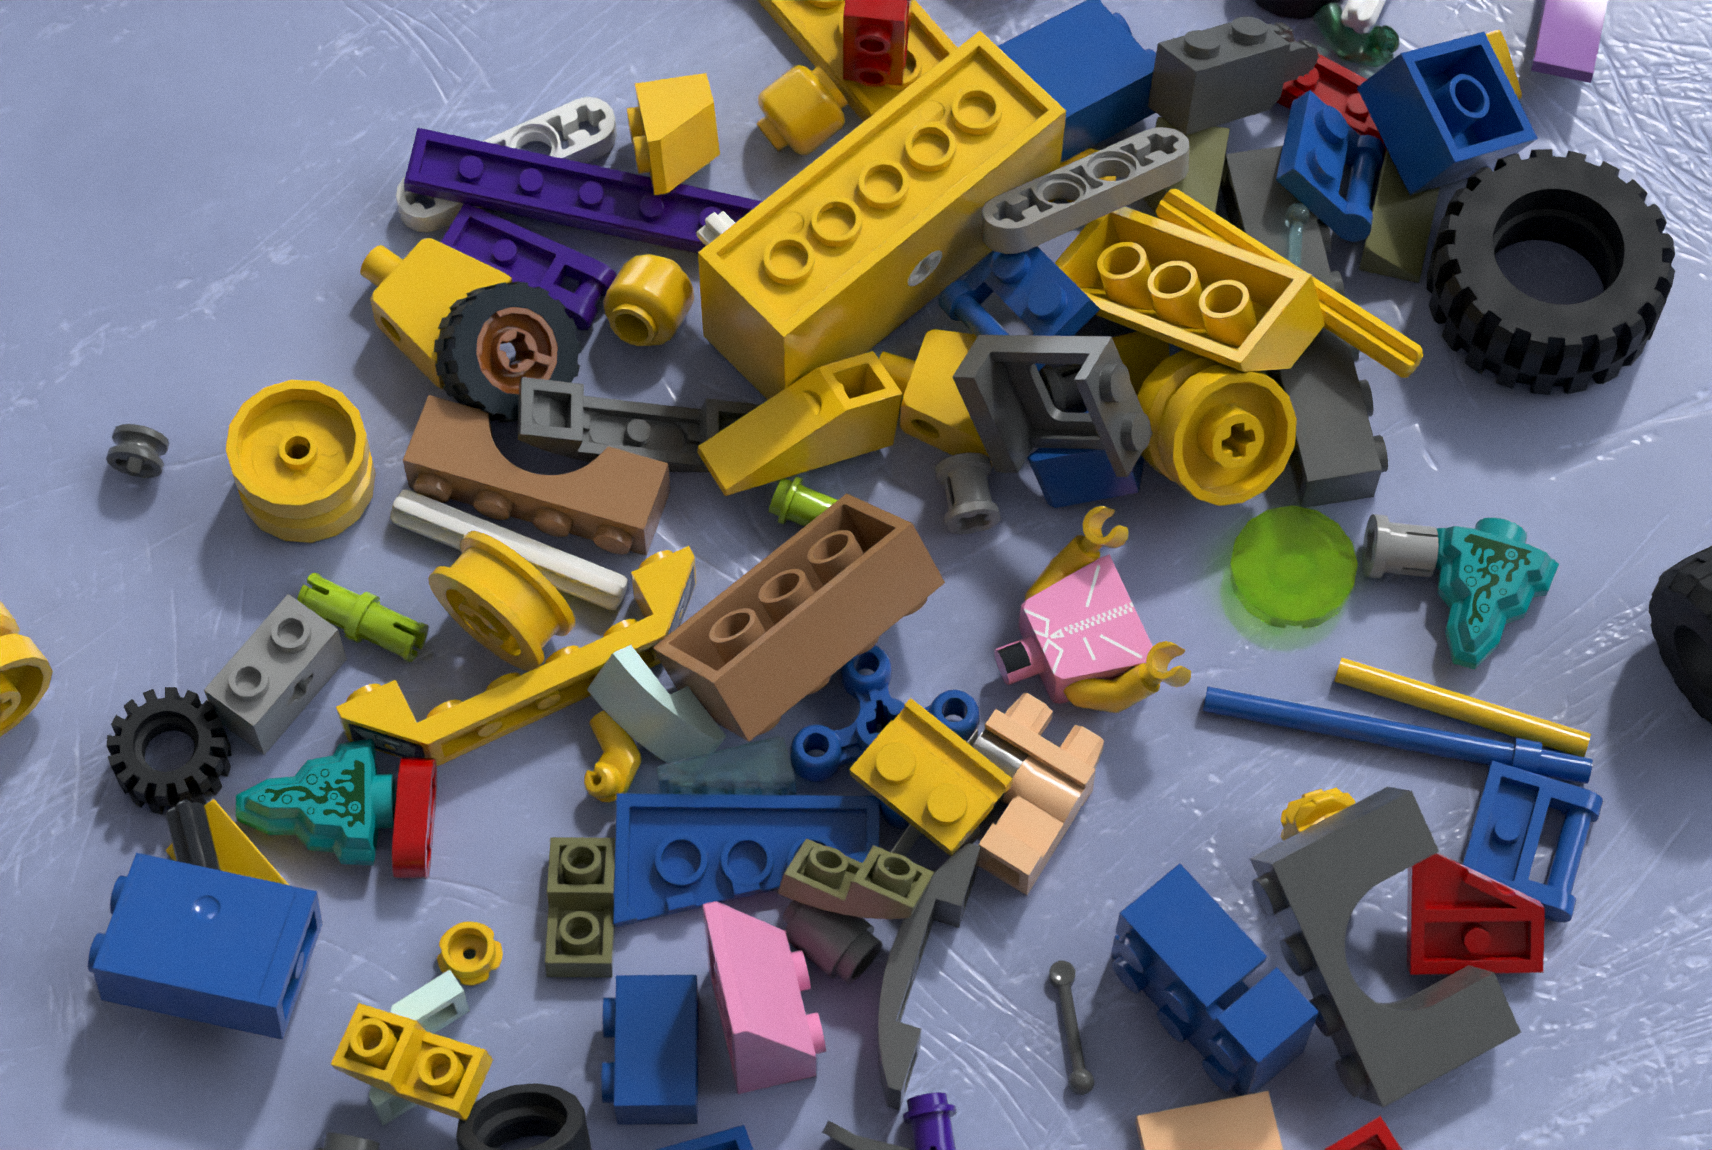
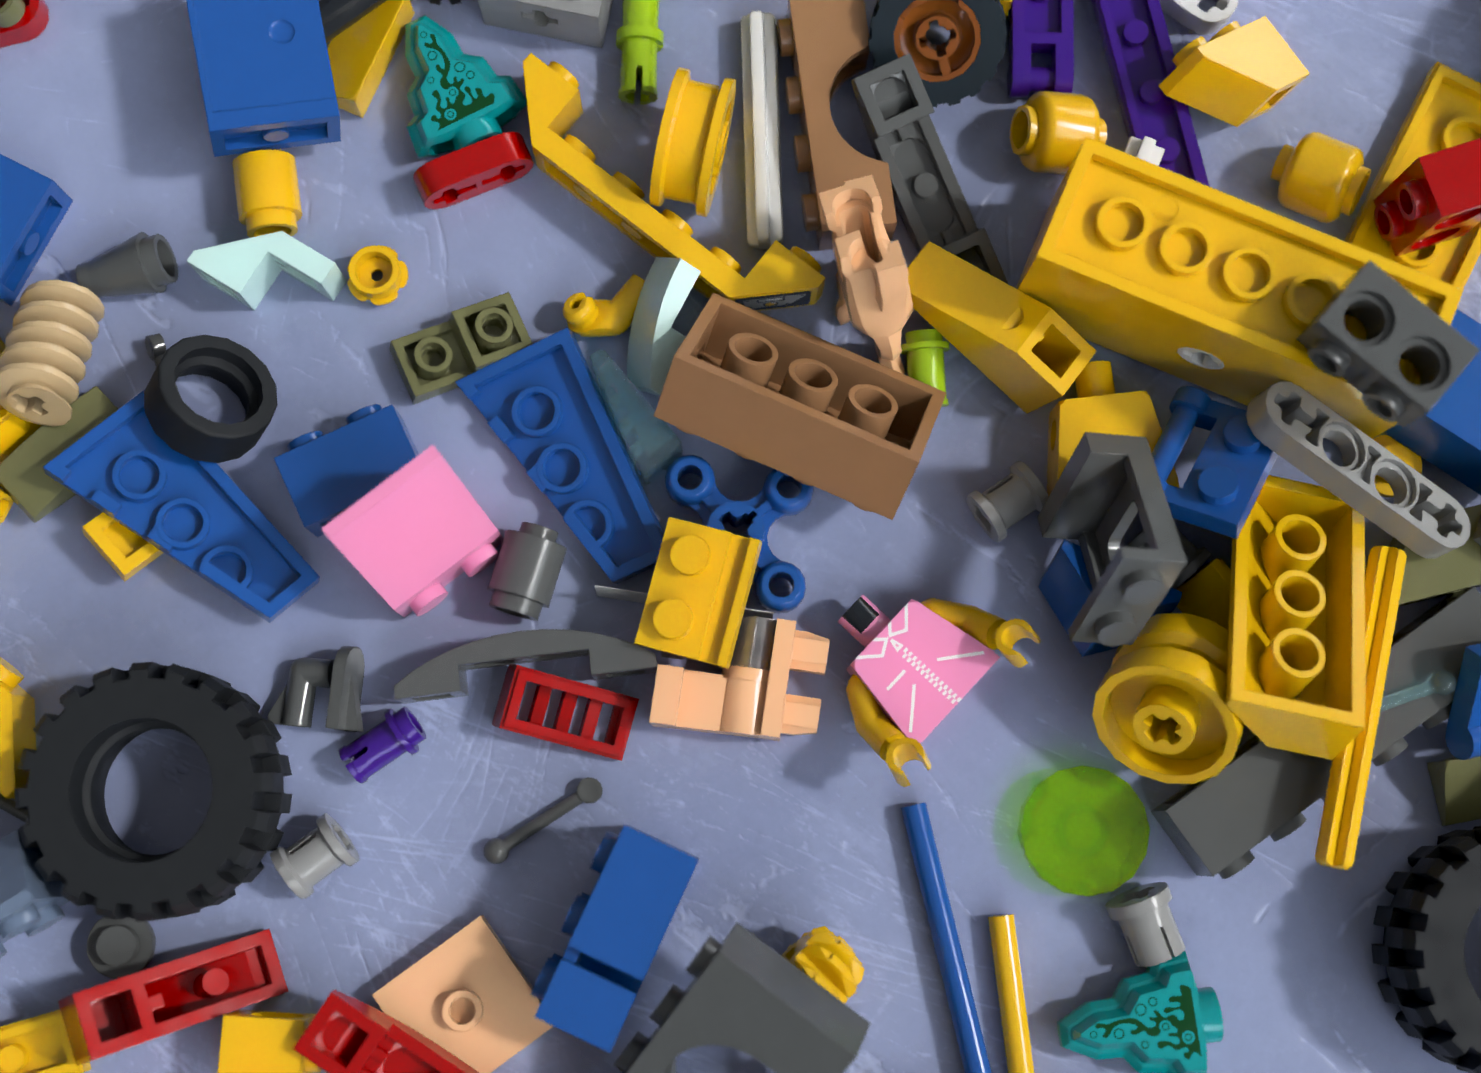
camera: 60 degrees right, 15 degrees up
yellow slope [330,1003,493,1121] -> none
slope [777,838,934,919] -> none
none -> yellow brick [232,149,302,238]
none -> red slope [492,664,639,761]
none -> light nougat animal [819,175,913,375]
none -> dark grey brick [1296,260,1480,427]

